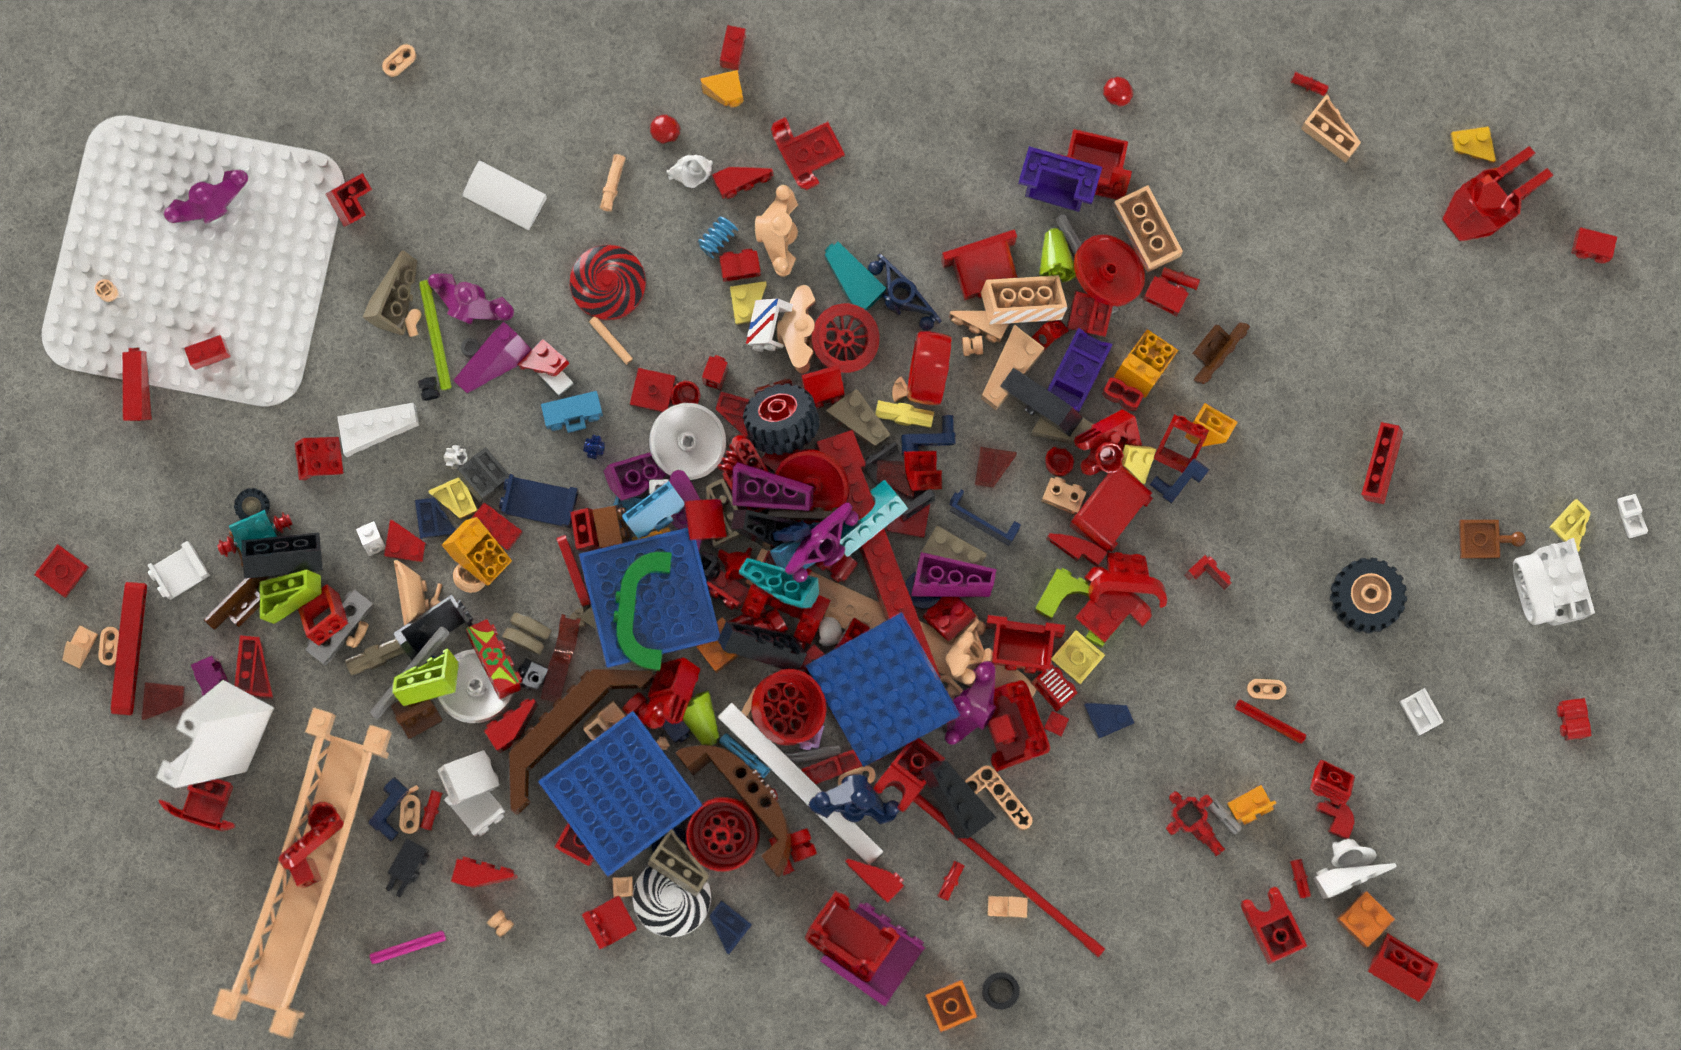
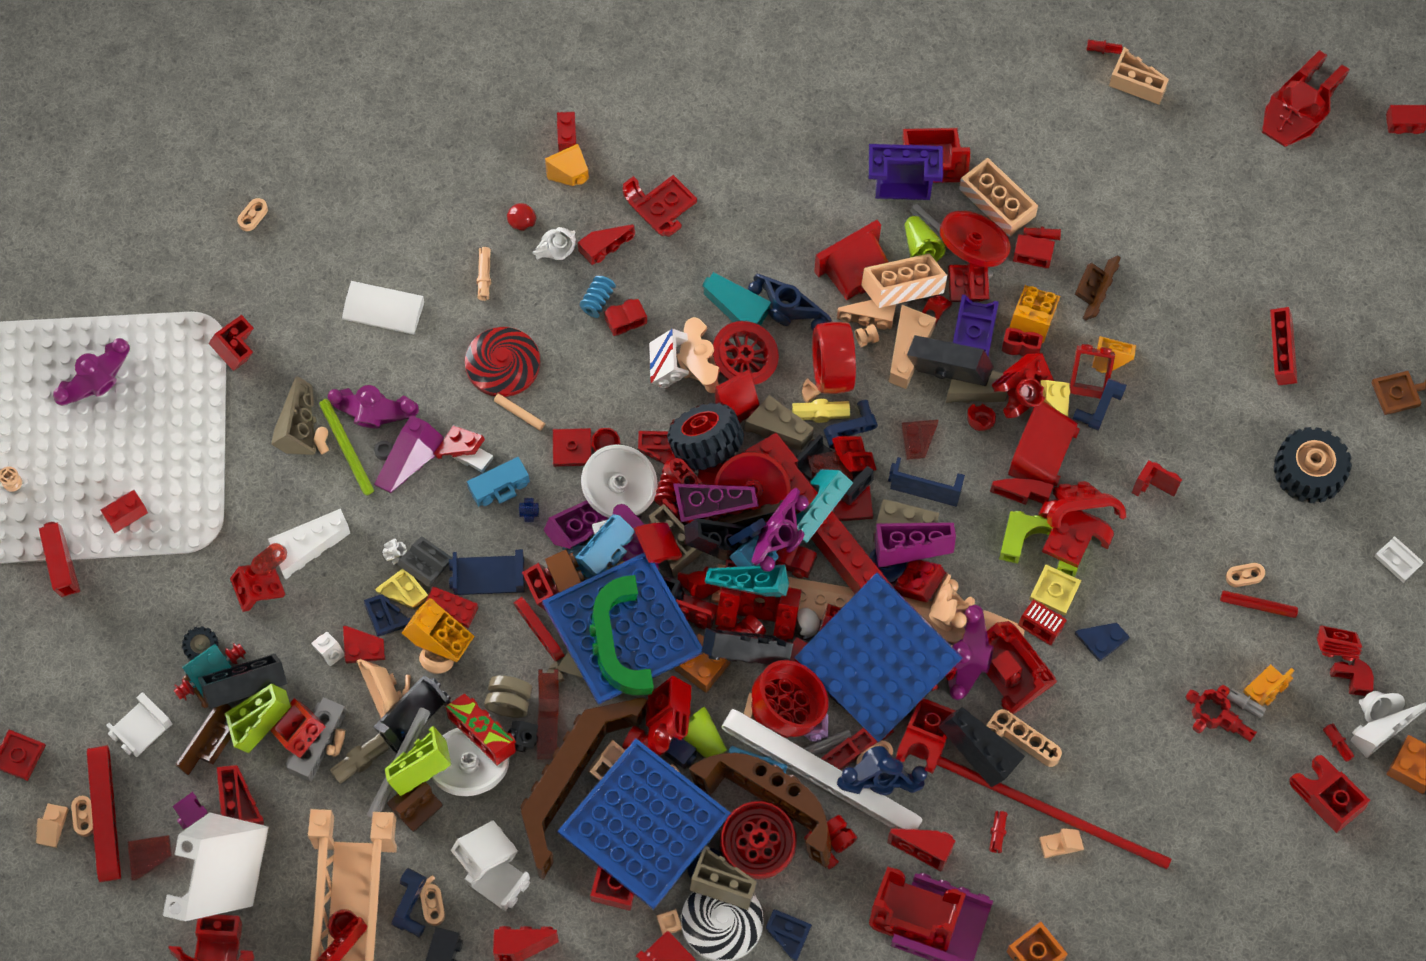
camera: 15 degrees left, 15 degrees down
black wheel [418,377,440,401] -> none
red pin [420,790,443,831] -> none
red slope [484,698,539,753] -> none
red brick [702,355,729,391] -> none
light yellow wing [730,281,767,325] -> none
light nougat piece [755,185,798,277] -> none
black tyre [982,972,1020,1010] -> none
red windscreen [986,615,1065,673] -> none
light nougat brick [1041,477,1086,515] -> none
red plate [1044,711,1069,737] -> none
red hair [1103,77,1133,107] -> none
yellow wing [1451,126,1496,163] -> none
none -> clear red plate [251,543,287,575]

